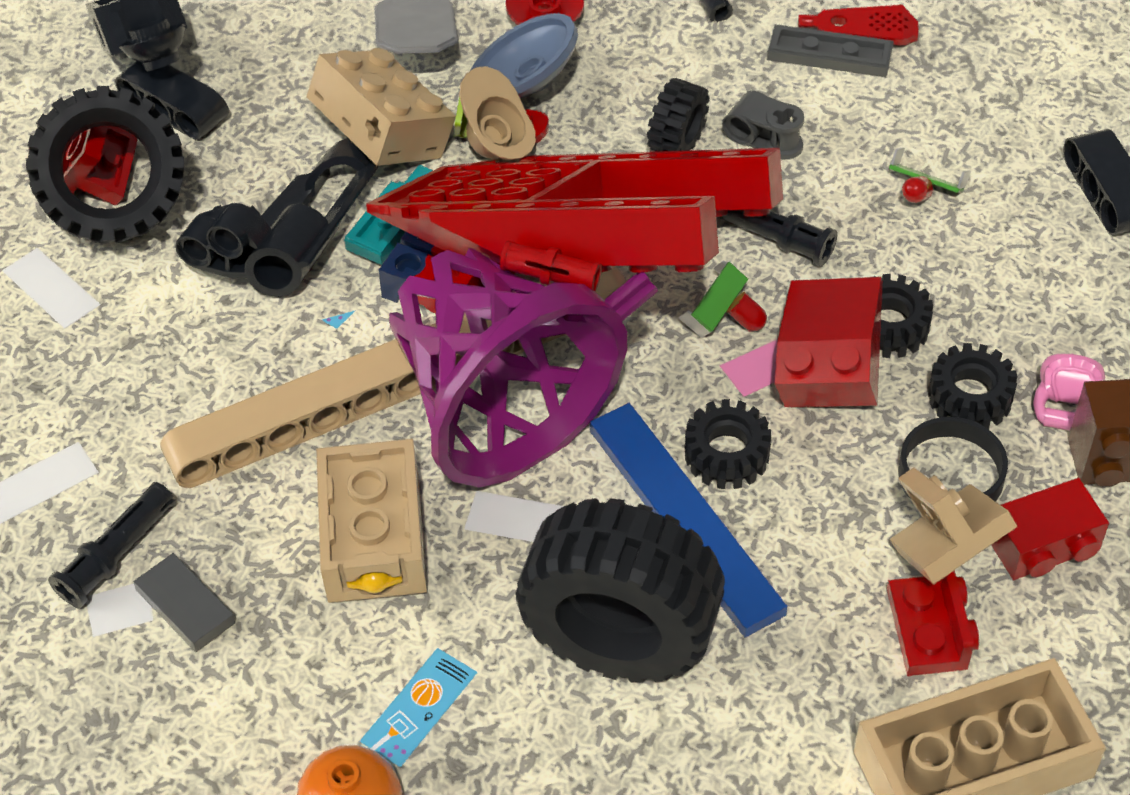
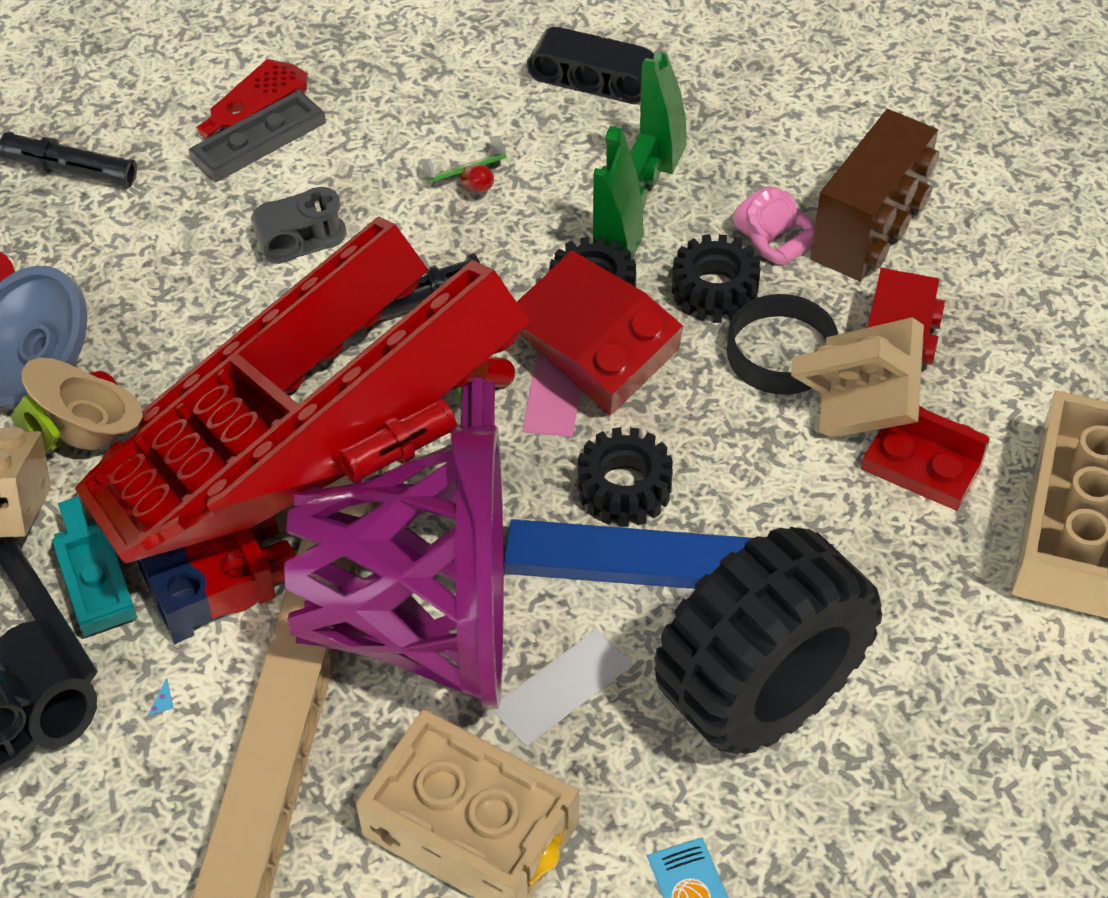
camera: 55 degrees left, 0 degrees up
black tyre [647,78,710,151] -> none
none -> green wedge [593,51,687,260]

